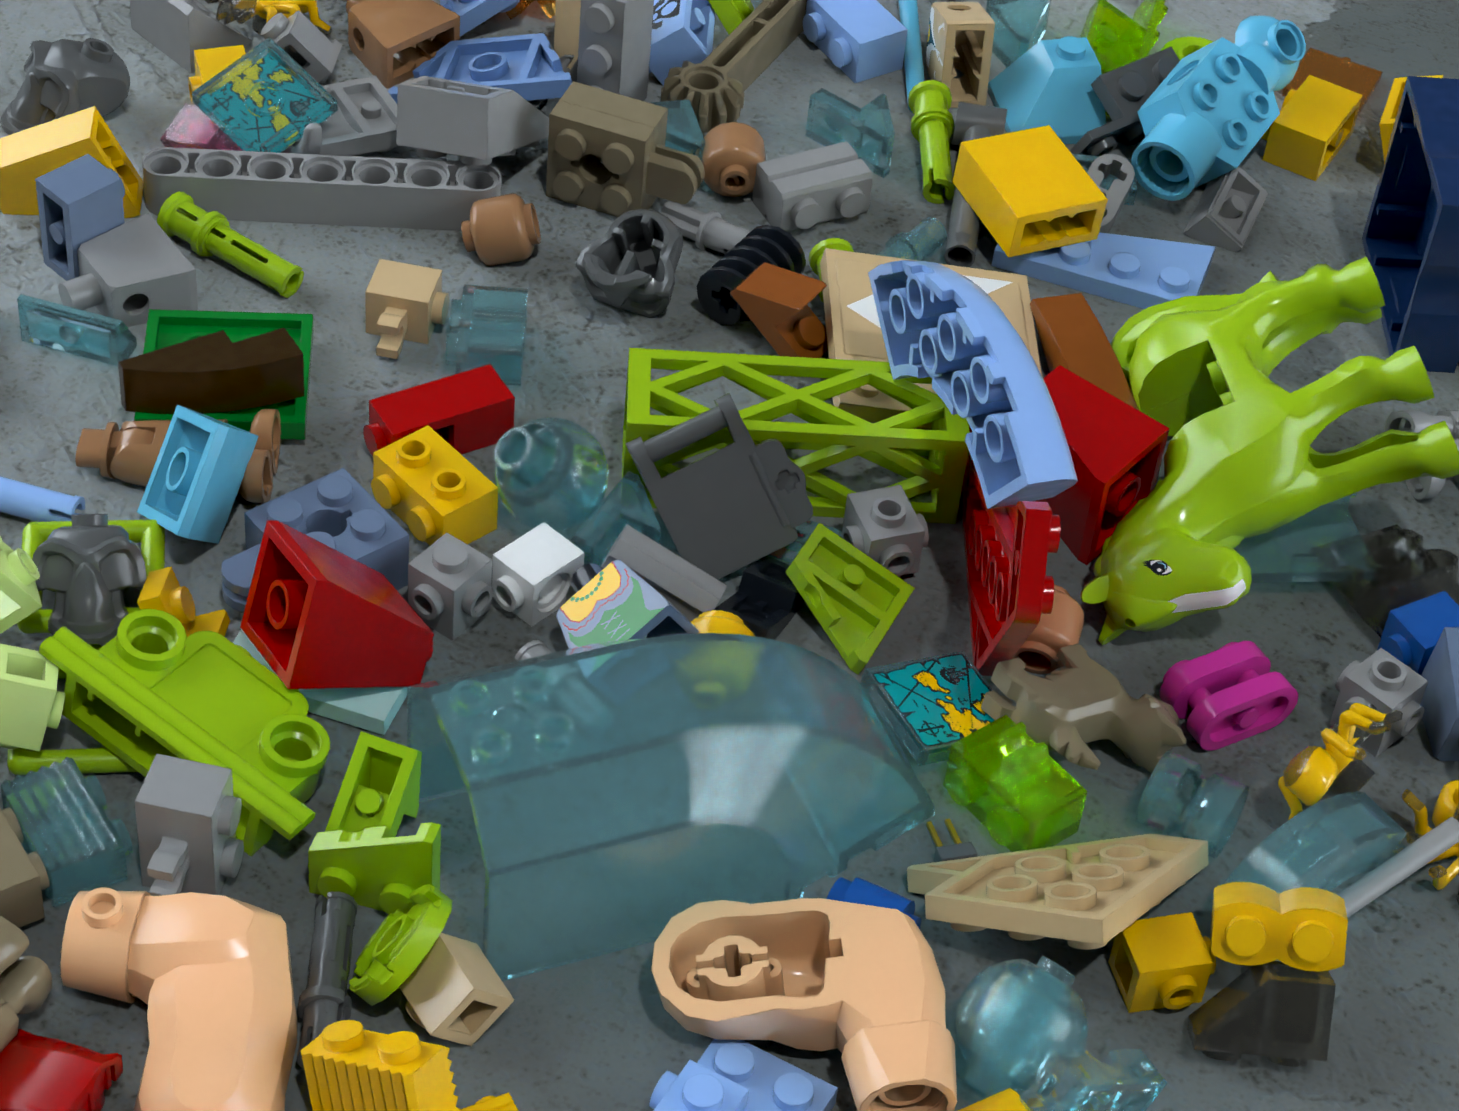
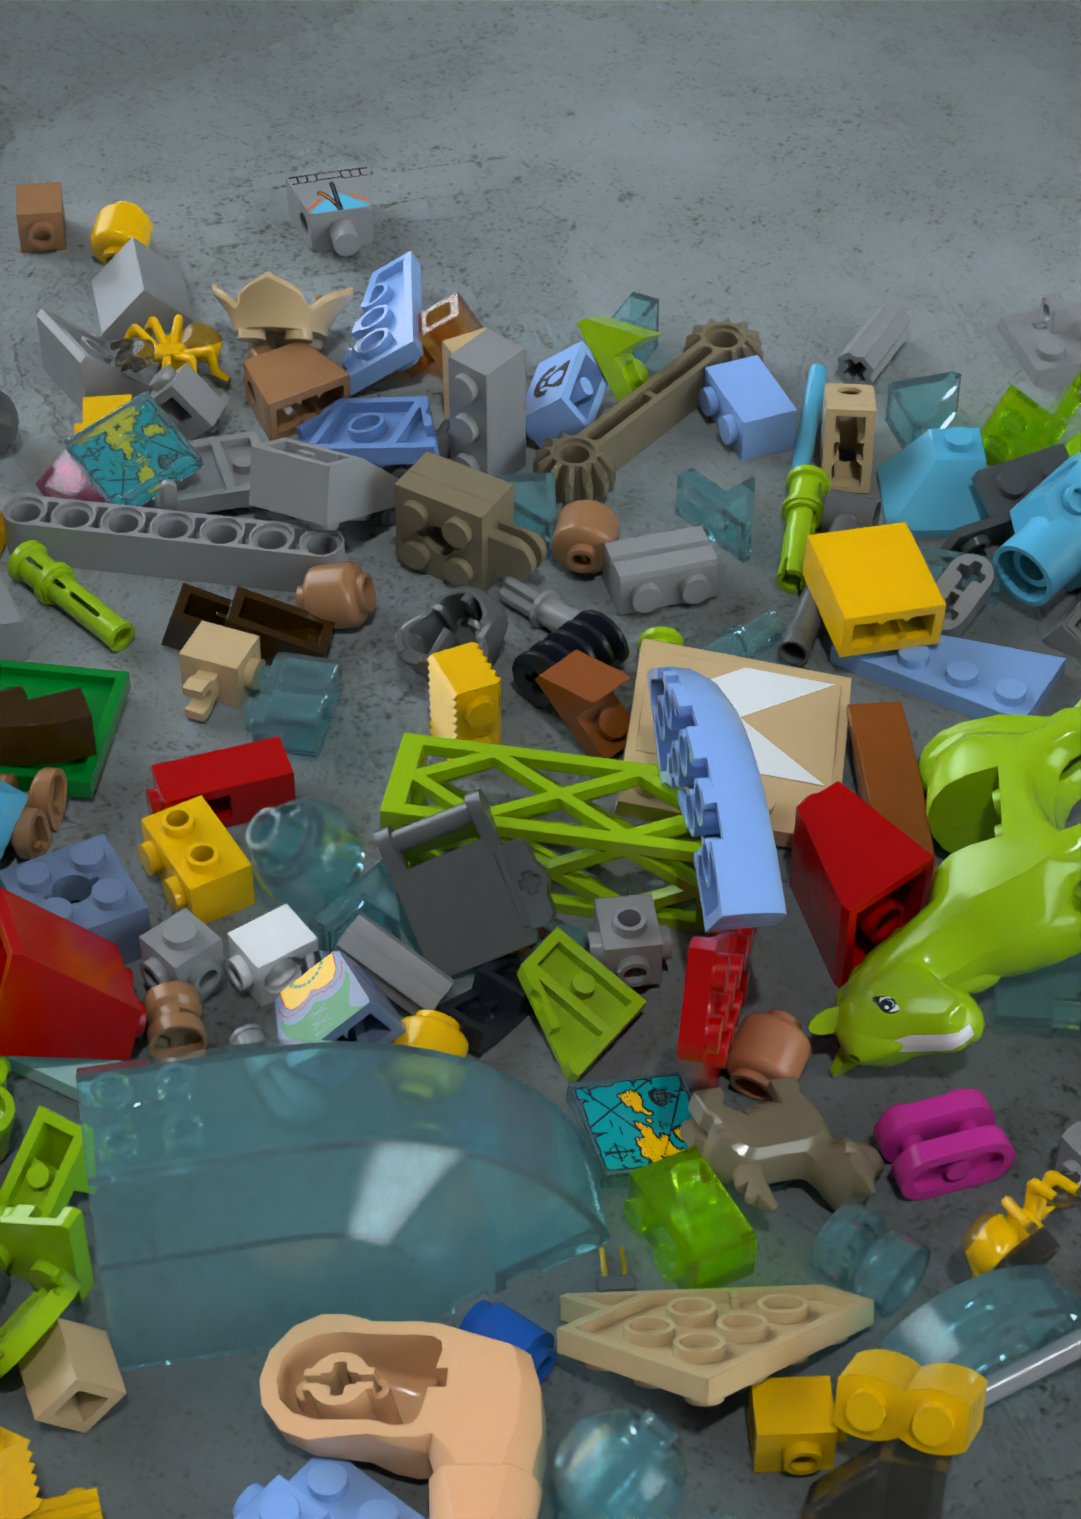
camera: 15 degrees right, 0 degrees up
none -> medium nougat wheel [143,981,208,1065]
none -> dark brown slope [161,583,335,665]
none -> yellow brick [427,642,502,760]

